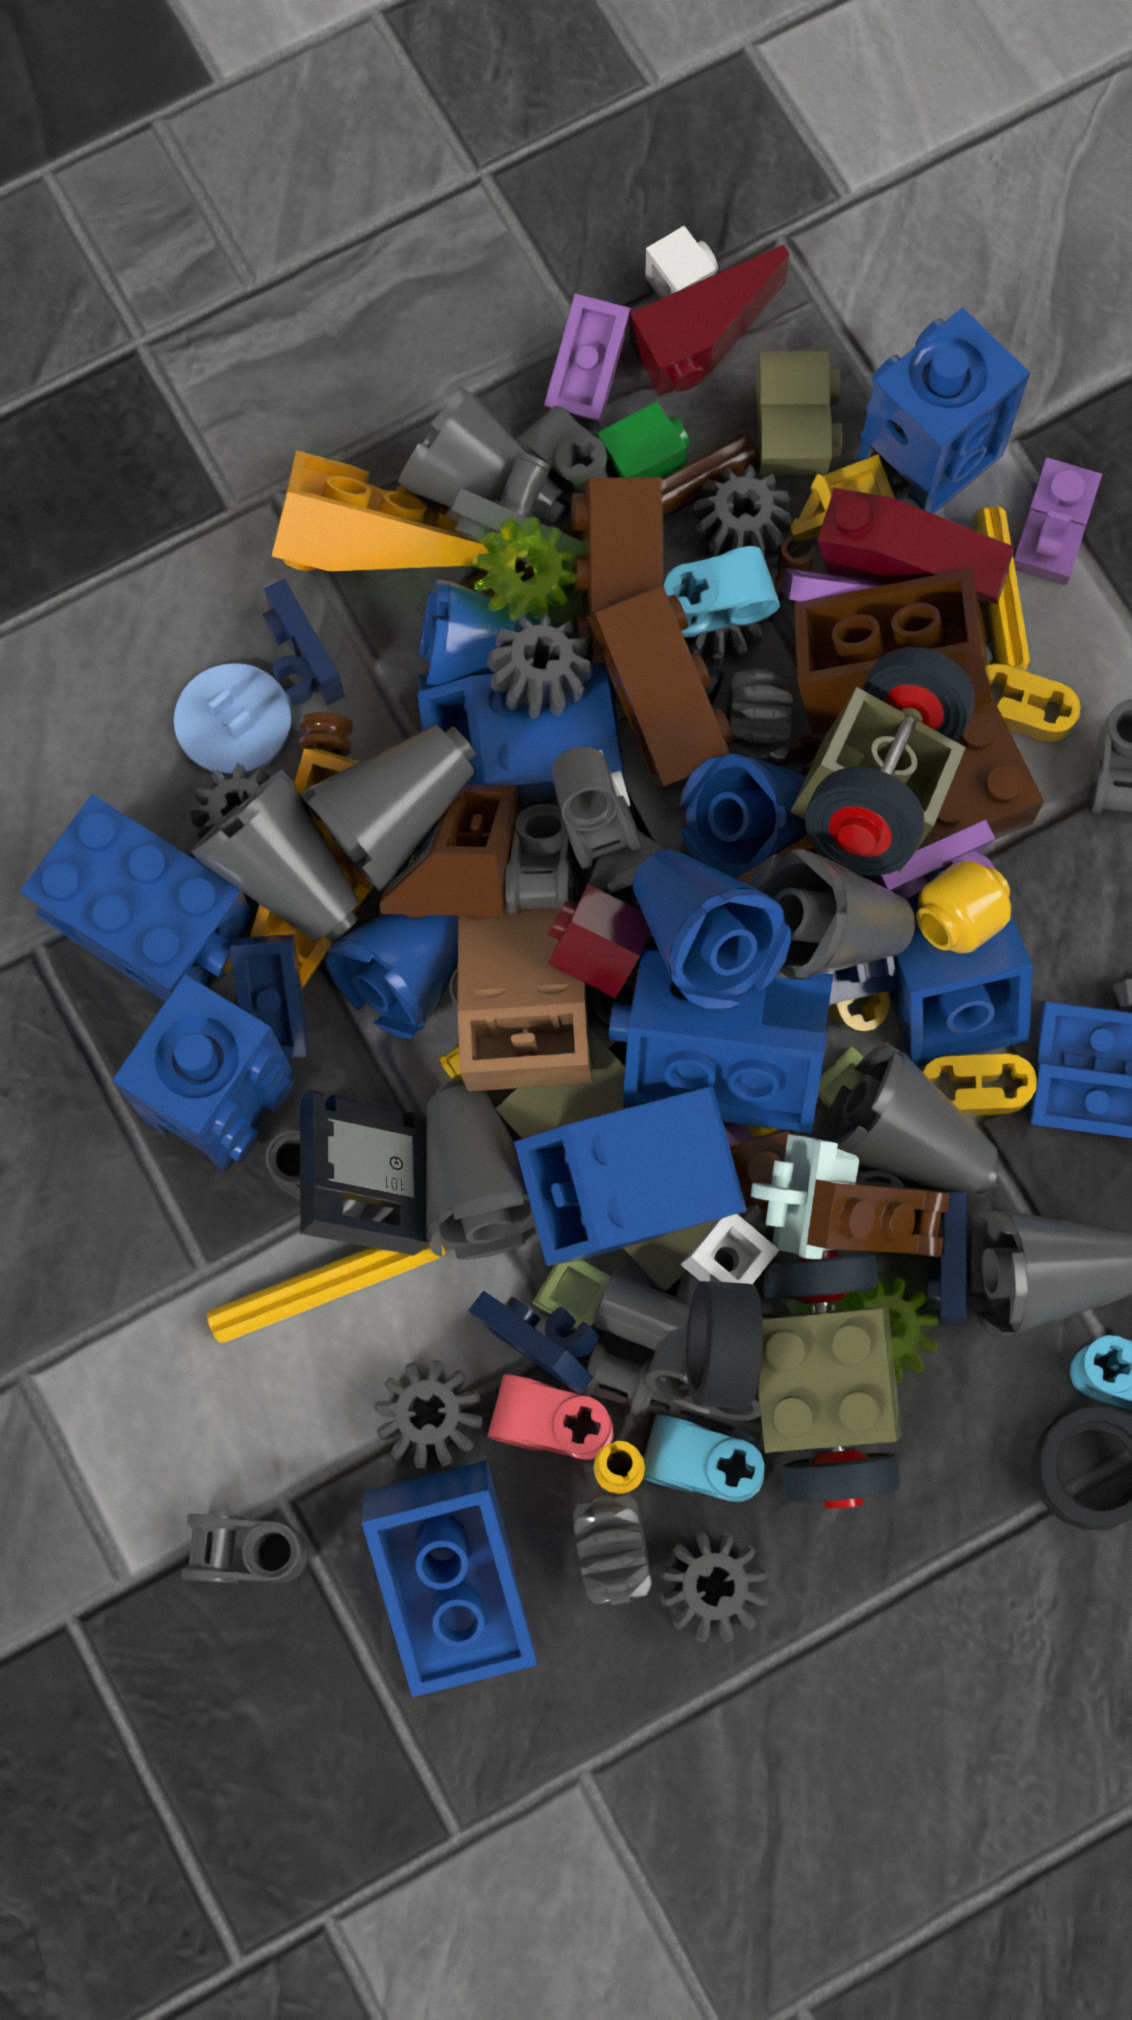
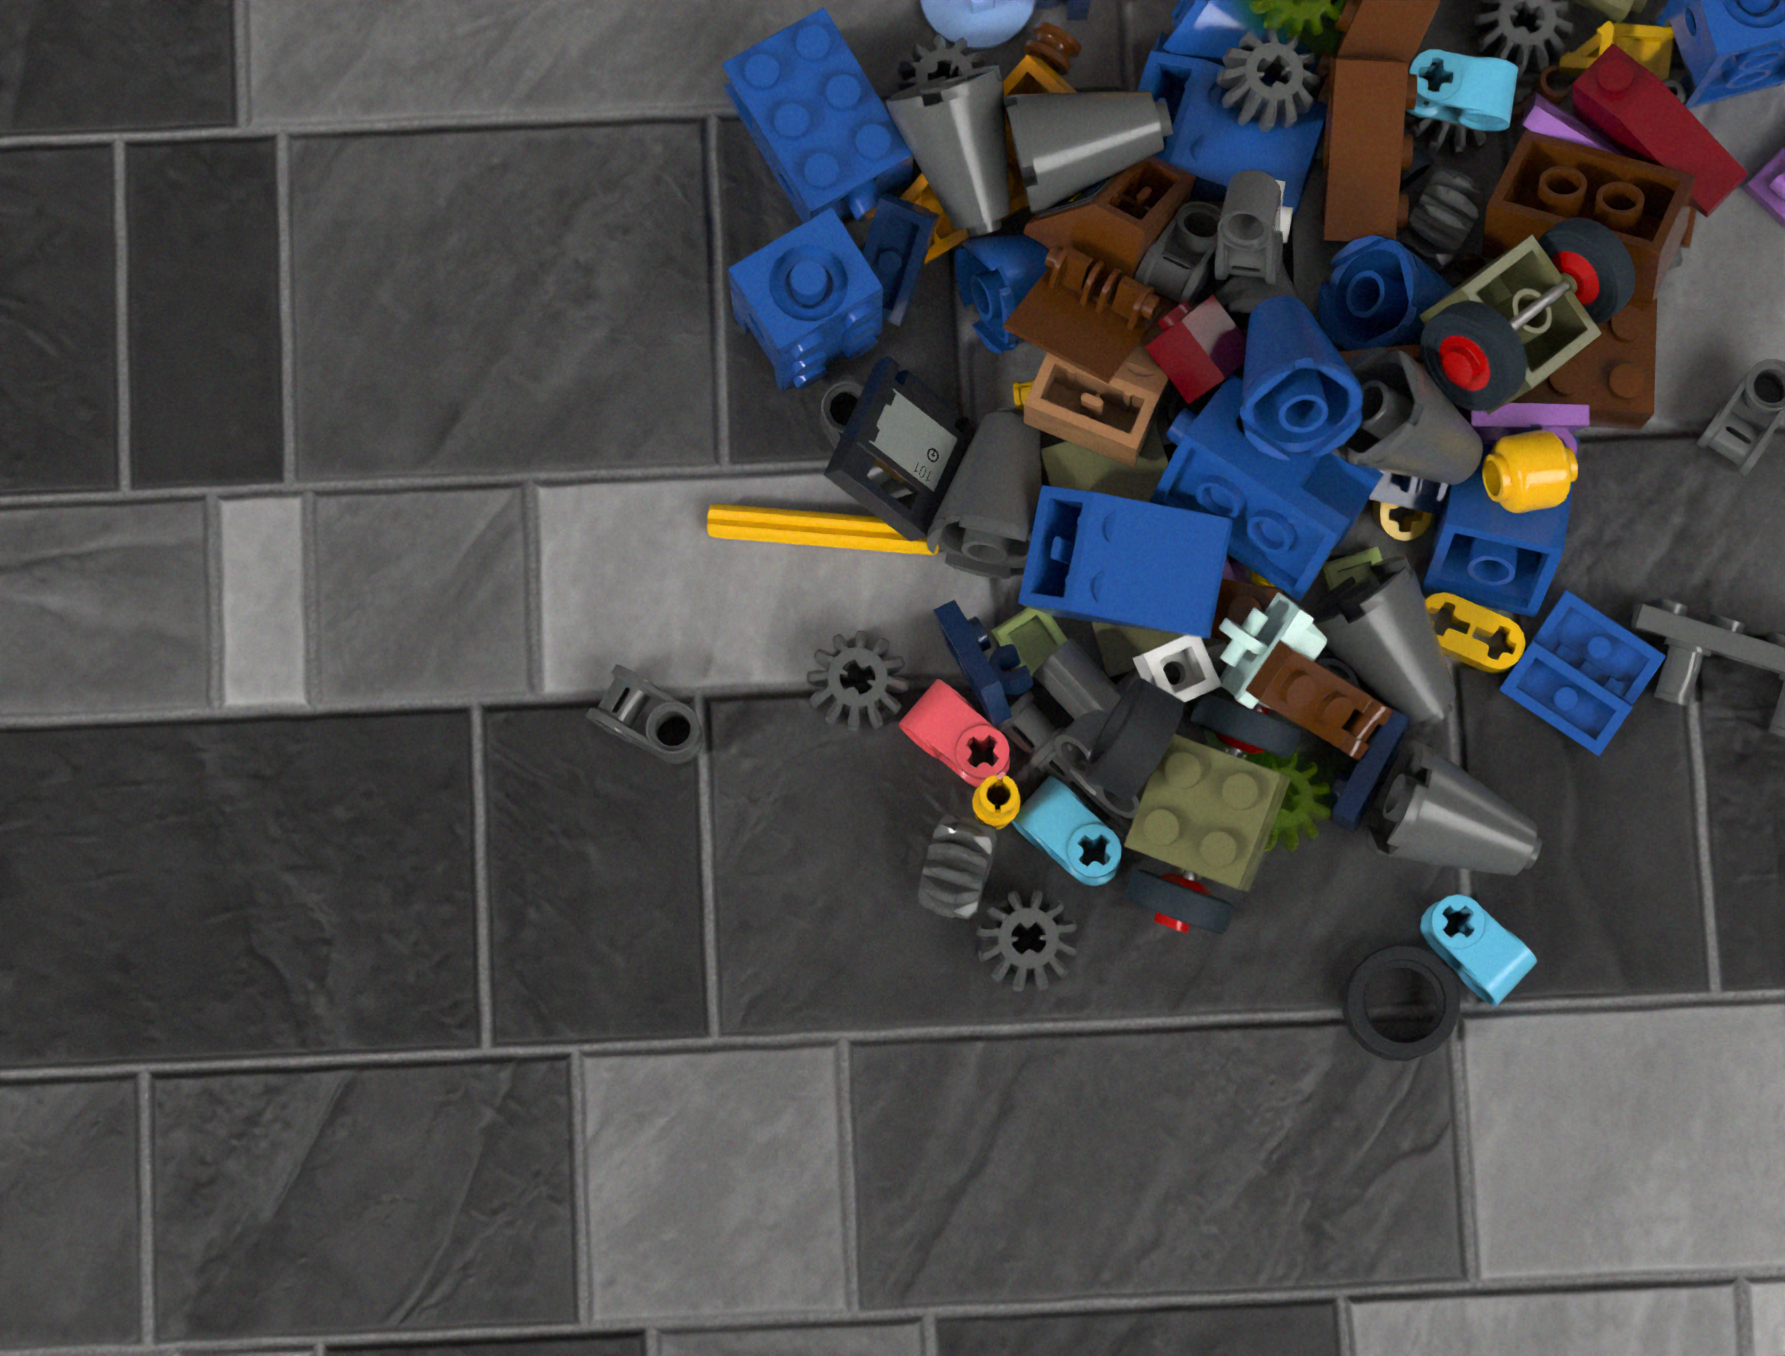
camera: 20 degrees right, 5 degrees up
blue slope [361,1460,537,1697] -> none
yellow axle [973,506,1030,671] -> none
yellow beam [988,664,1081,743] -> none
none -> reddish brown hinge [1003,243,1164,384]

